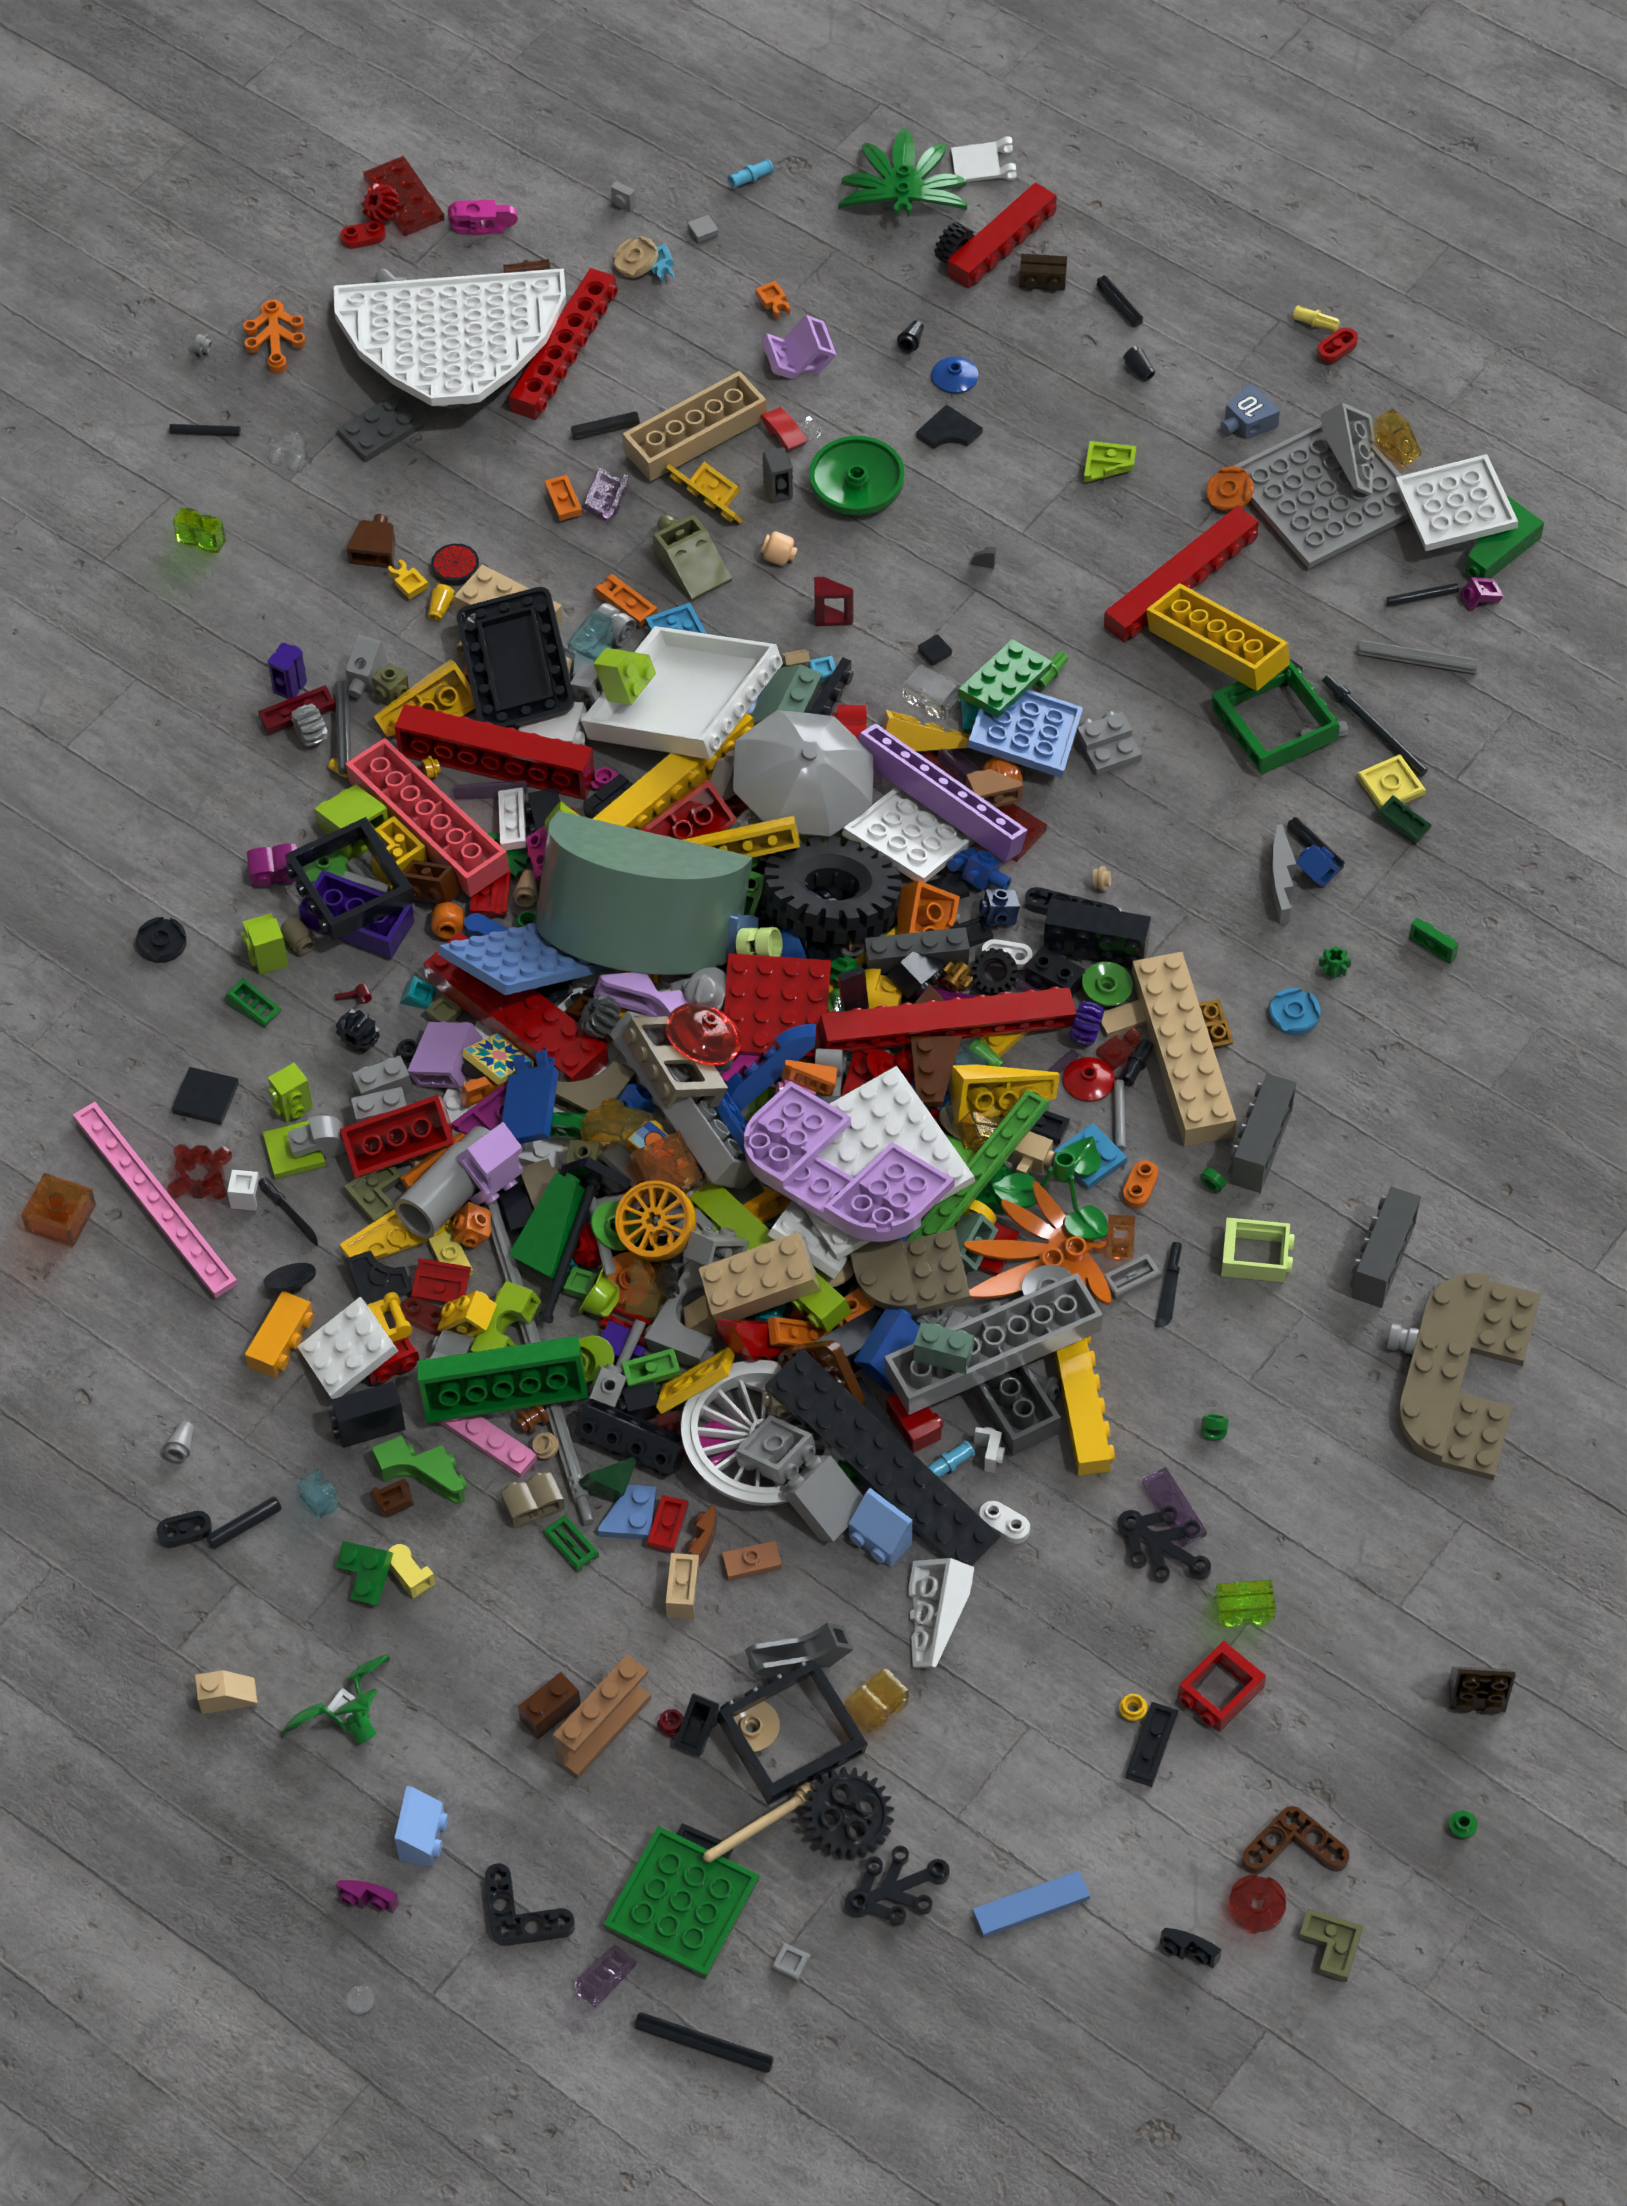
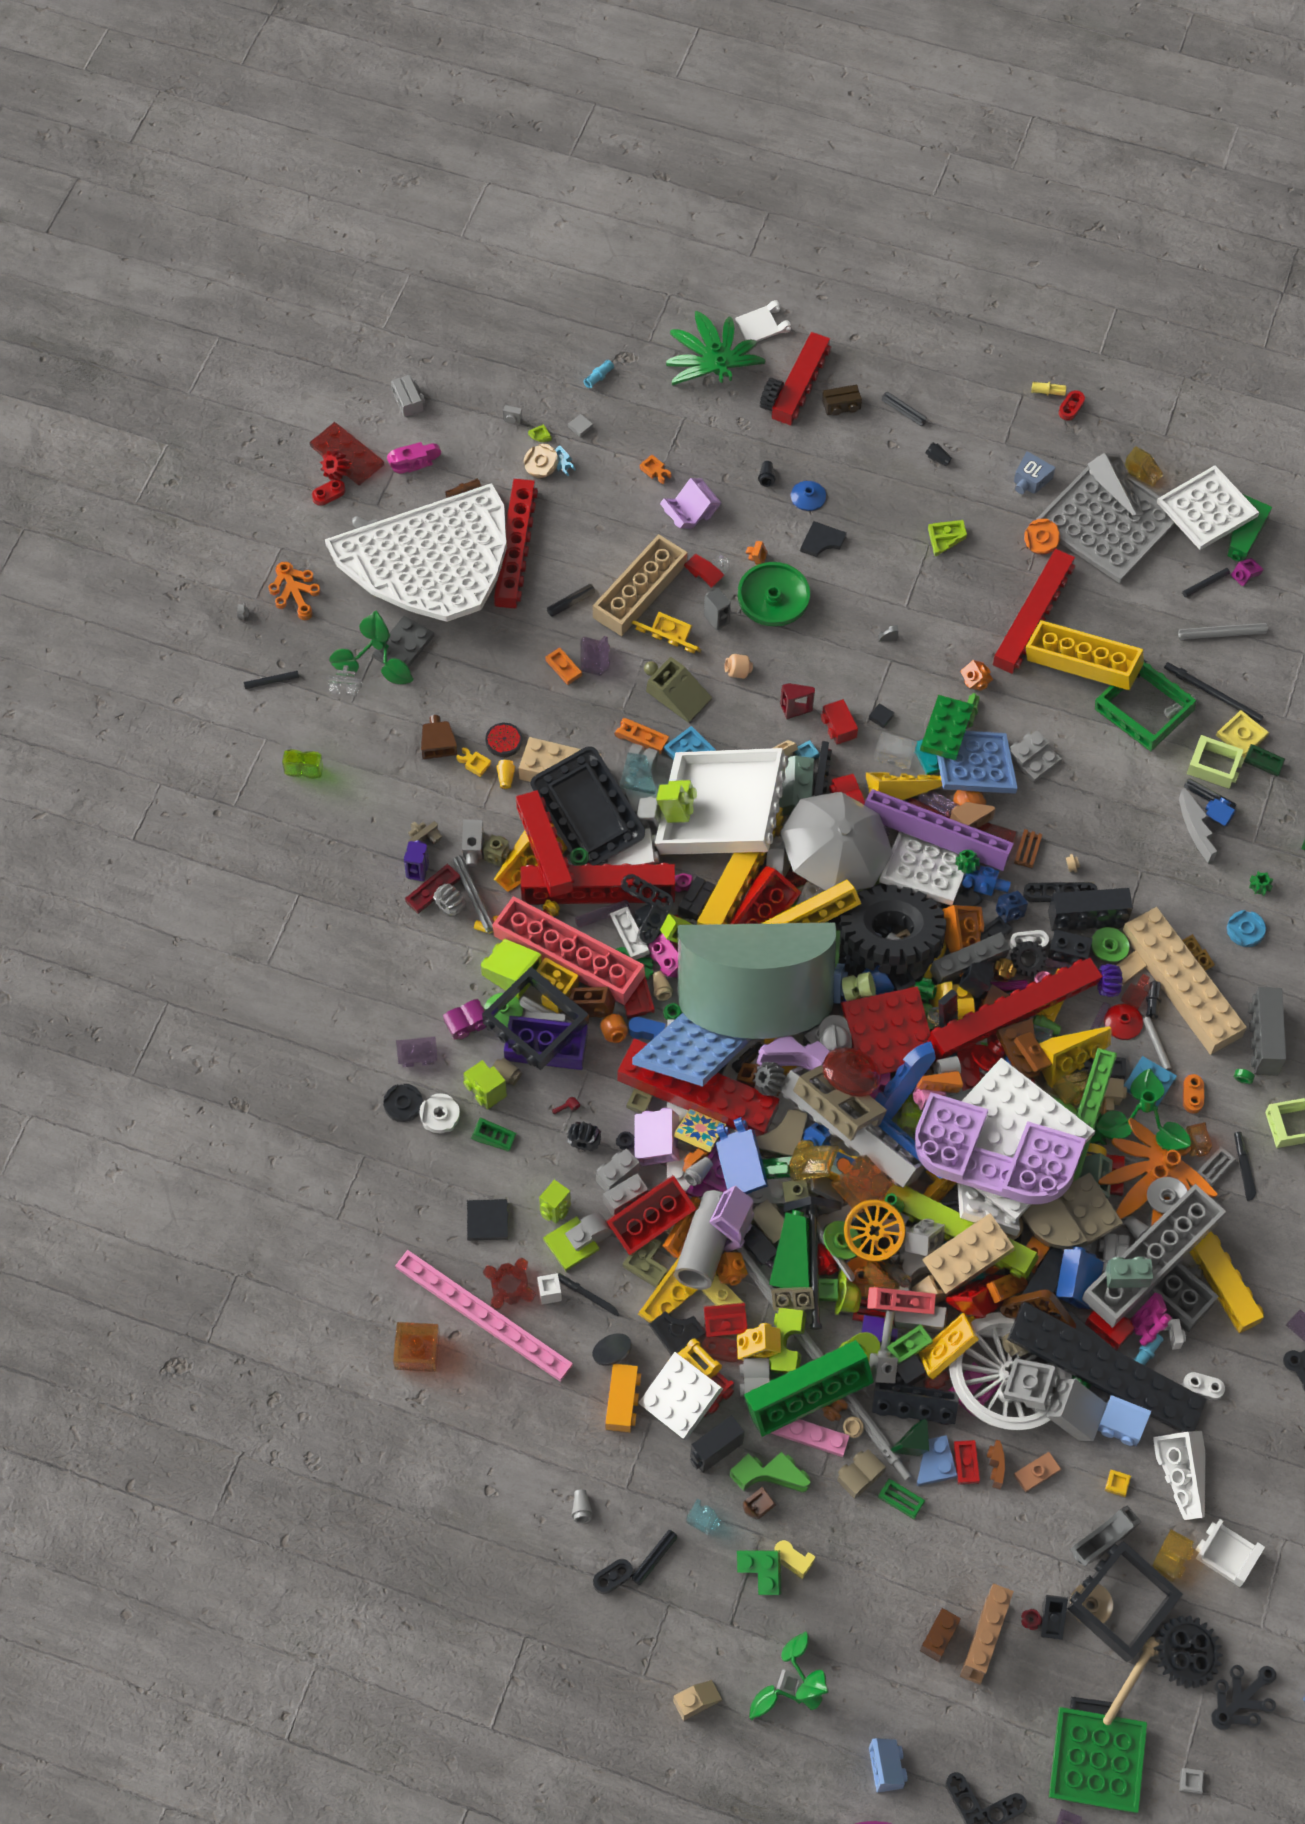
camera: 20 degrees left, 5 degrees up
teal slope [400,976,436,1009] -> none
tan panel [666,1553,700,1619] -> none
none -> green plant [329,610,414,684]
none -> light grey brick [391,375,425,417]
none -> clear purple bracket [396,1036,438,1068]
none -> dark tan hips [408,821,442,849]
none -> white plate [420,1094,460,1133]
none -> red brick [516,790,575,898]
none -> lime tile [528,424,552,442]
none -> green plate [570,848,589,866]
none -> black beam [621,874,673,945]
none -> light grey cone [684,1157,713,1186]
none -> orange tile [746,541,768,565]
none -> dark tan slope [771,1287,815,1311]
none -> red brick [821,699,858,745]
none -> coral slope [867,1287,936,1314]
none -> green cone [885,1193,904,1216]
none -> green gear [956,850,980,874]
none -> orange brick [960,660,993,691]
none -> dark orange plate [1013,1032,1052,1073]
none -> dark orange tile [1014,829,1043,869]
none -> yellow tile [1105,1469,1131,1497]
none -> dark pink plate [1130,1293,1171,1346]
none -> yellowish green window [1187,735,1245,789]
none -> white panel [1195,1519,1265,1587]

